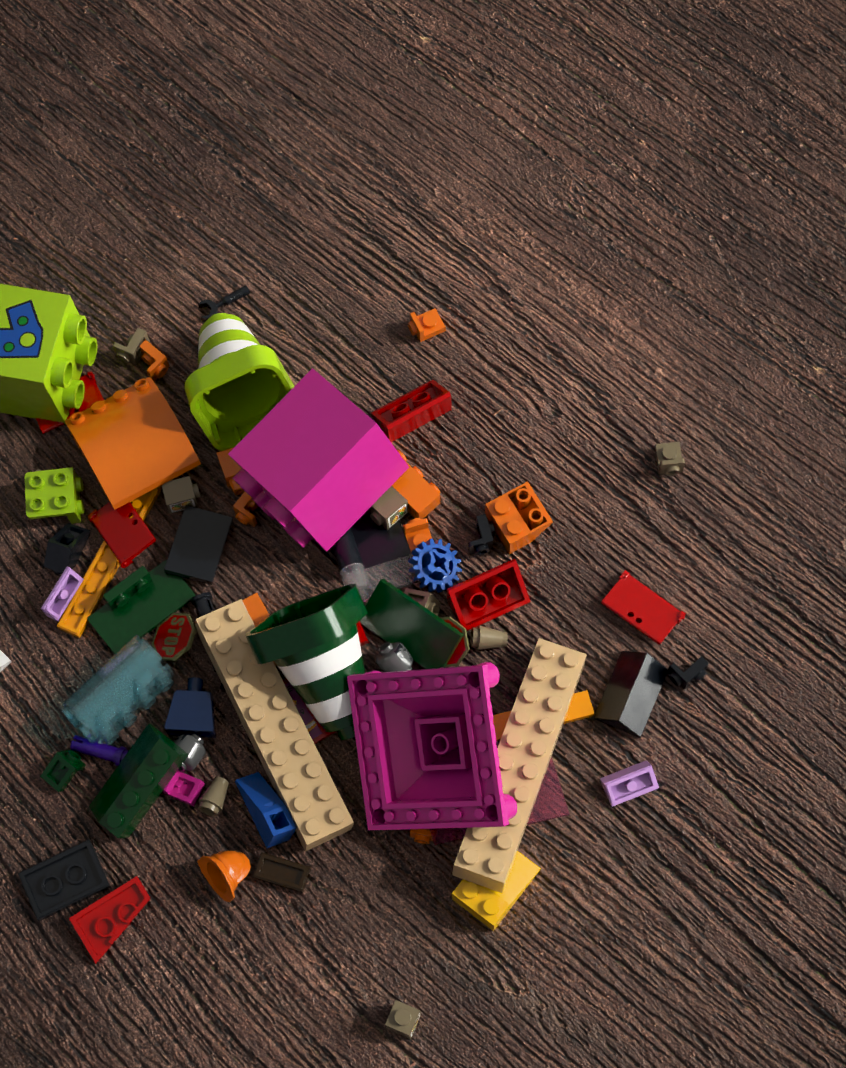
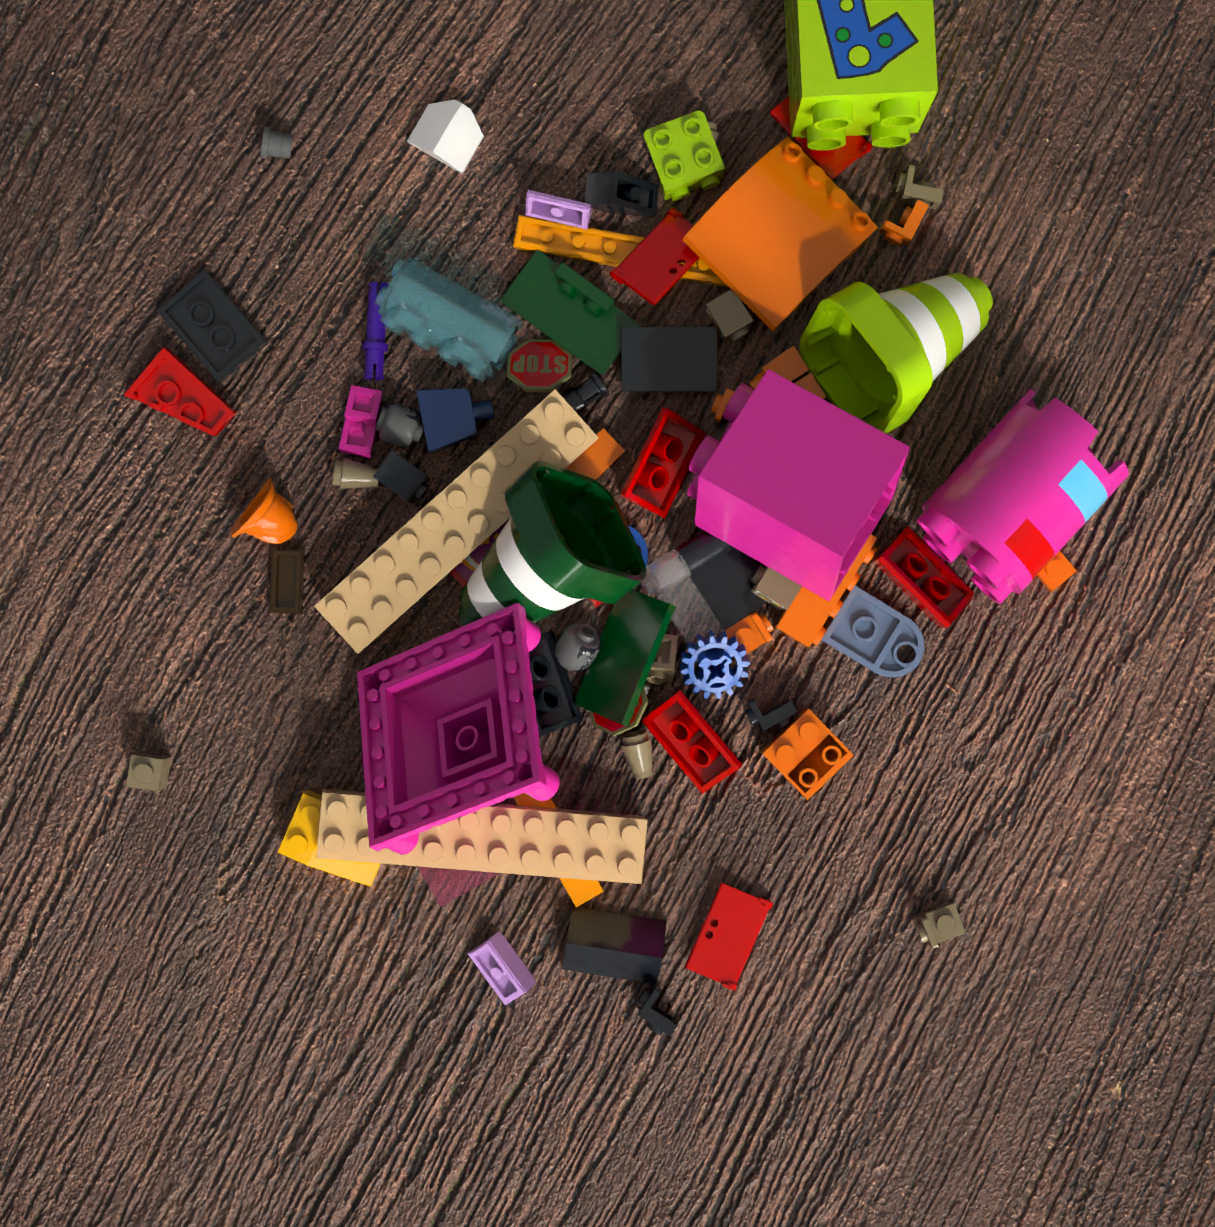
camera: 70 degrees right, 20 degrees up
dark green bracket [40,750,86,792] -> none
dark green slope [89,724,189,838] -> none
black piece [198,285,250,322] -> none
blue slope [235,772,296,849] -> none
none -> black slope [373,451,430,504]
none -> red slope [620,407,706,519]
none -> sand blue tile [821,586,924,677]
none -> dark pink brick [917,389,1129,604]

